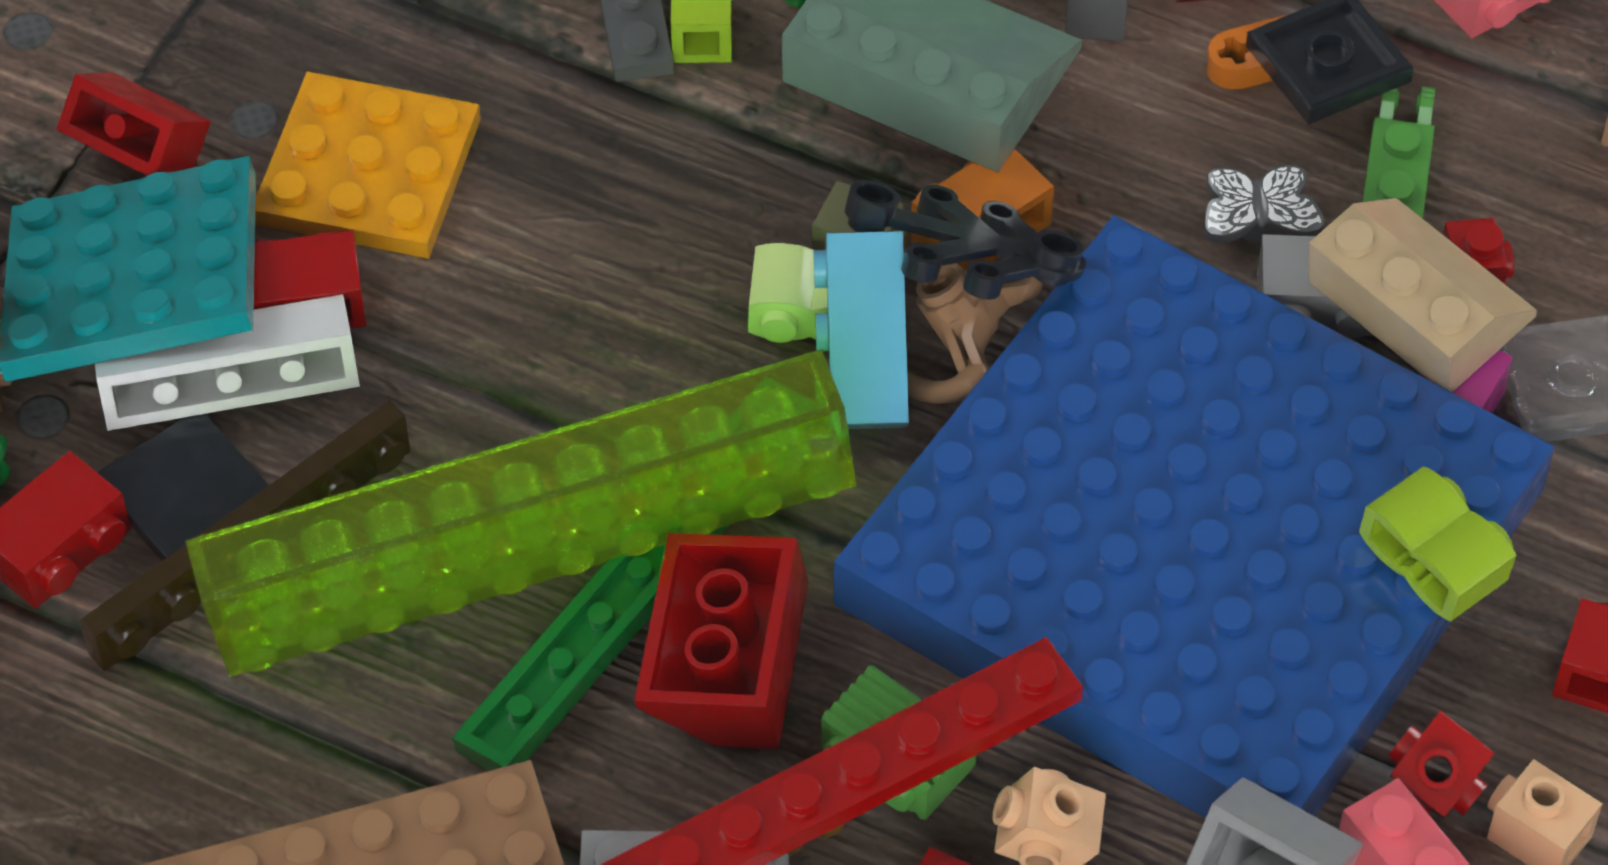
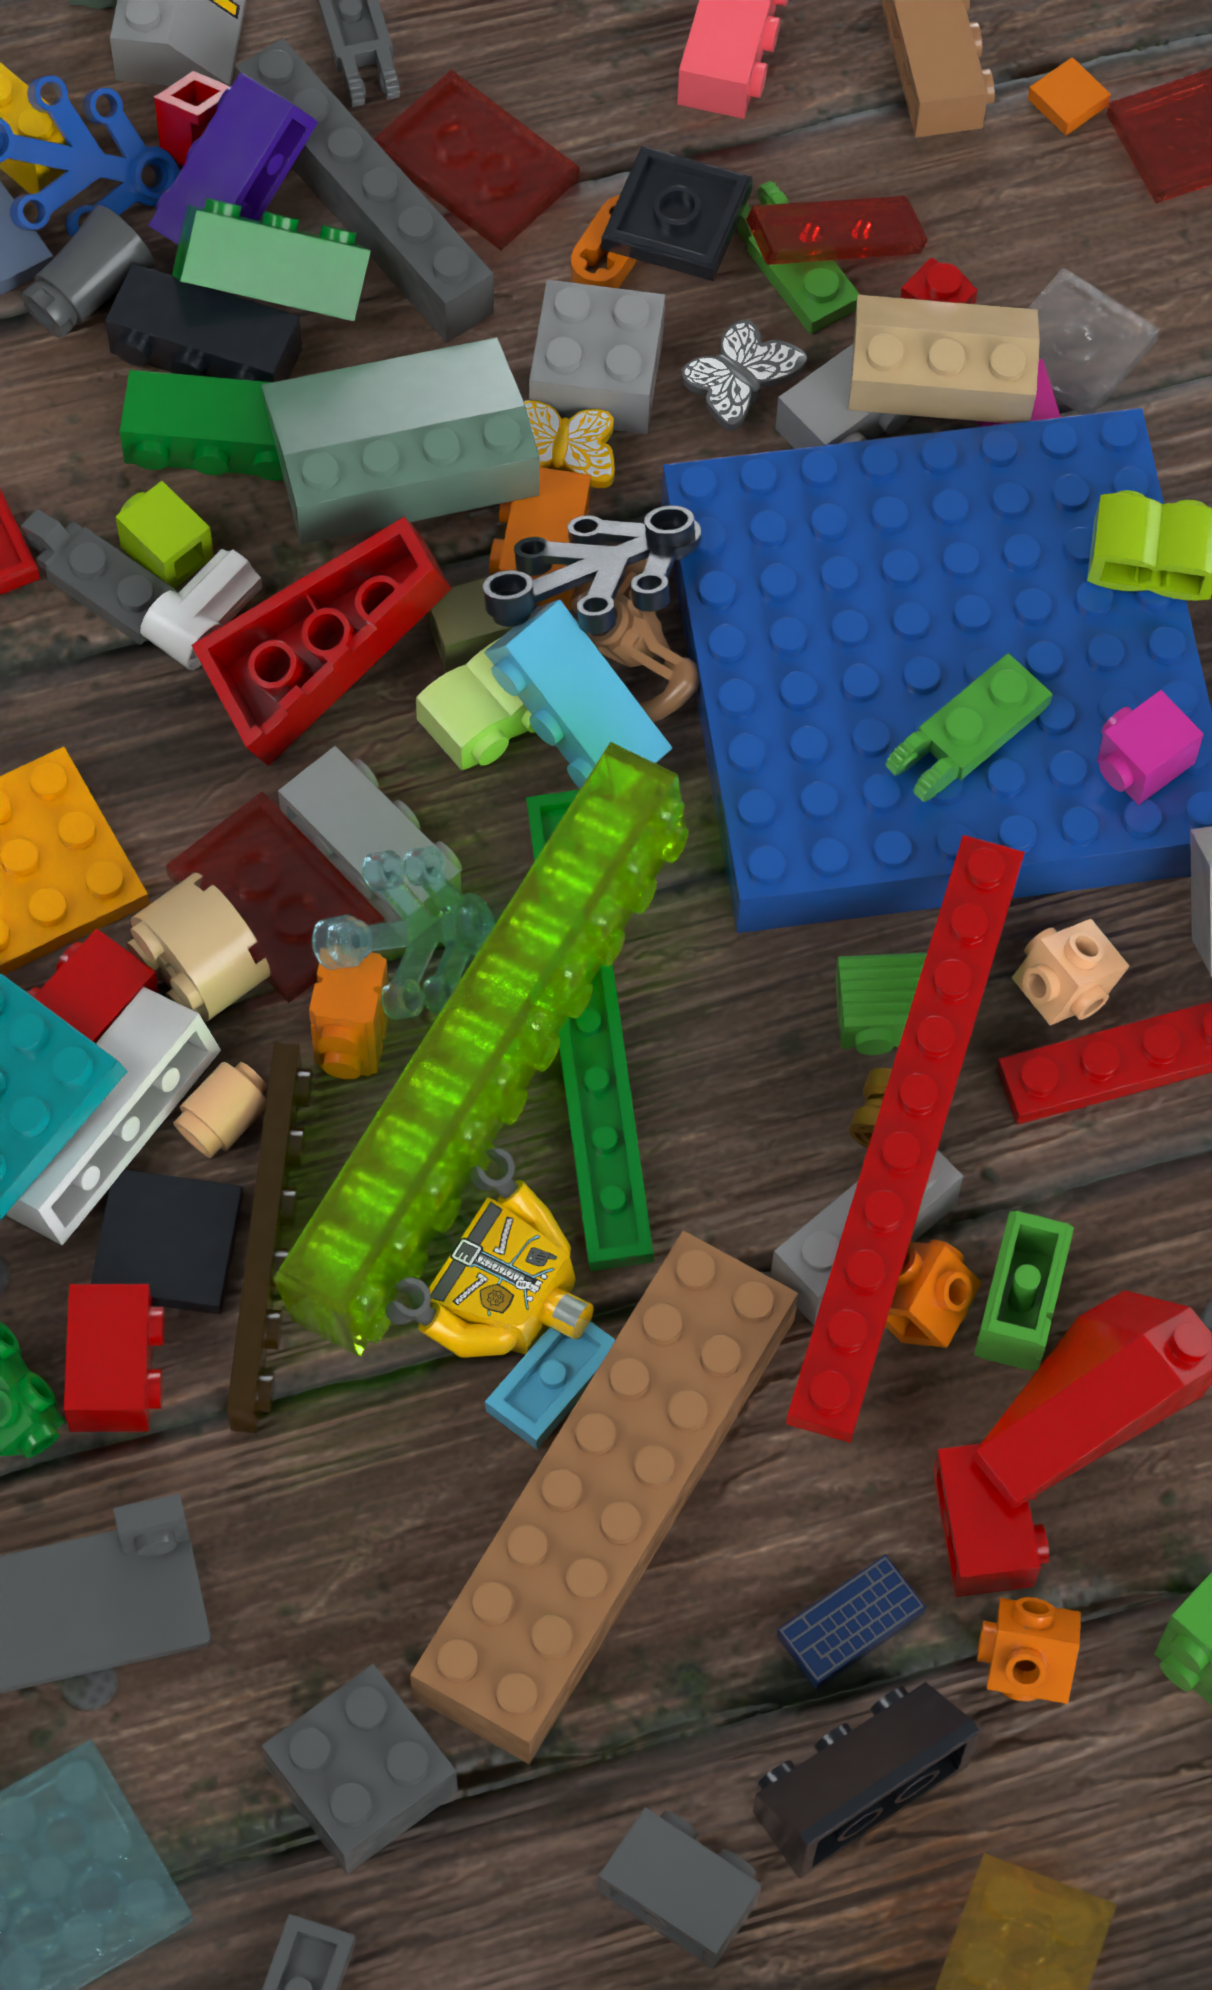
camera: 45 degrees left, 10 degrees up
red slope [634,533,809,749] -> none
none -> tan brick [127,873,271,1022]
none -> white piece [140,549,262,670]
none -> clear red tile [166,792,385,1003]
none -> light nougat brick [173,1062,268,1158]
none -> red wedge [191,516,452,766]
none -> light grey brick [278,746,462,944]
none -> orange brick [309,945,390,1079]
none -> clear light blue plant [312,845,495,1020]
none -> yellow torso [385,1148,594,1358]
none -> medium azure plate [485,1321,615,1450]
none -> animal [524,401,615,488]
none -> light grey brick [529,280,665,434]
none -> clear red tile [746,196,928,265]
none -> bright green hinge [885,653,1052,802]
none -> dark pink brick [1097,690,1204,805]

